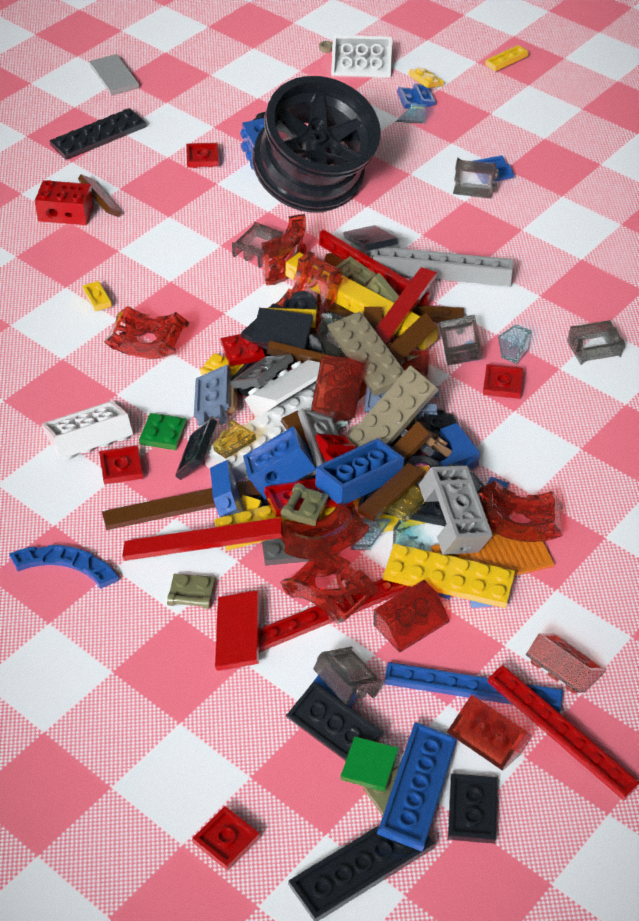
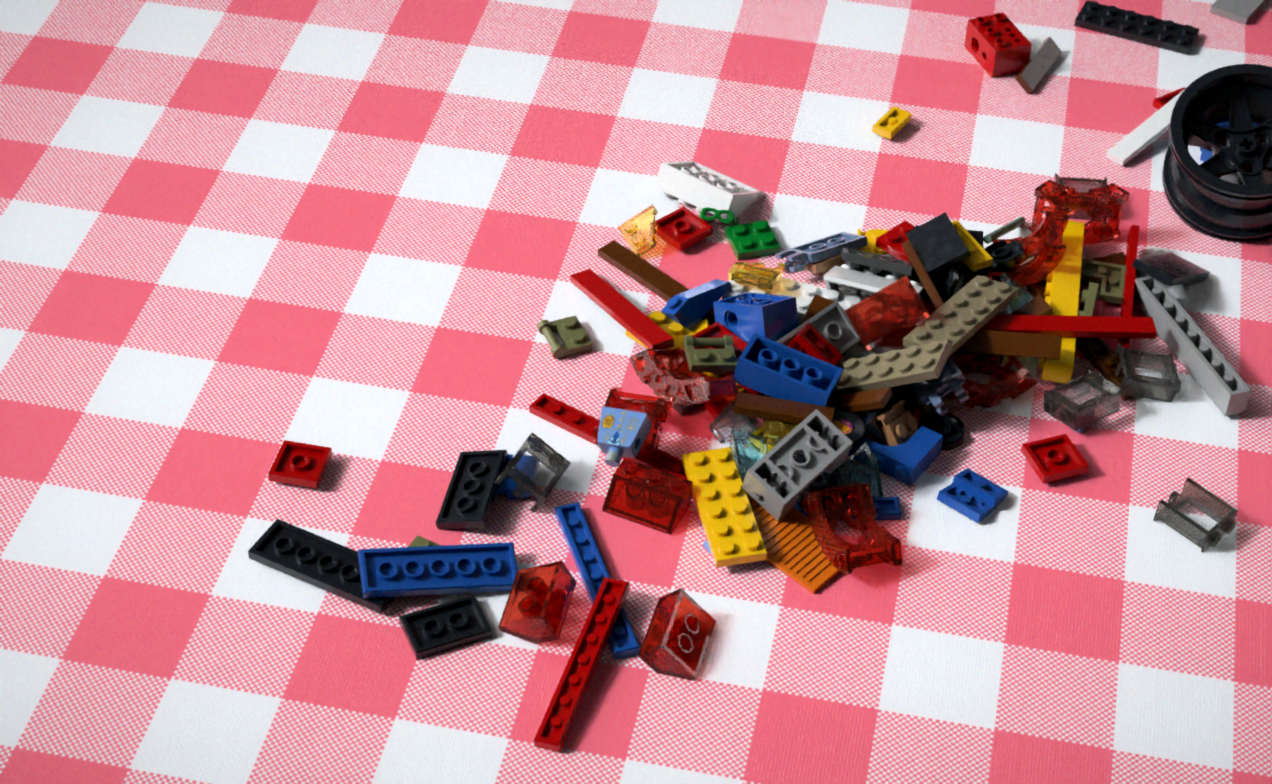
camera: 60 degrees right, 5 degrees down
blue tile [9,545,119,589] -> none
clear red fence [104,305,190,359] -> none
black tile [175,418,217,480] -> none
red tile [215,590,260,671] -> none
green tile [340,737,399,792] -> none
clear light blue slope [498,324,532,364] -> none
none -> medium blue torso [597,406,652,467]
none -> clear yellow wing [618,204,658,257]
none -> green cap [699,208,739,225]
none -> blue slope [937,468,1009,523]
none -> sand green bar [983,217,1026,244]
none -> white tile [1106,70,1210,166]
none -> clear smoke window [1110,343,1181,402]

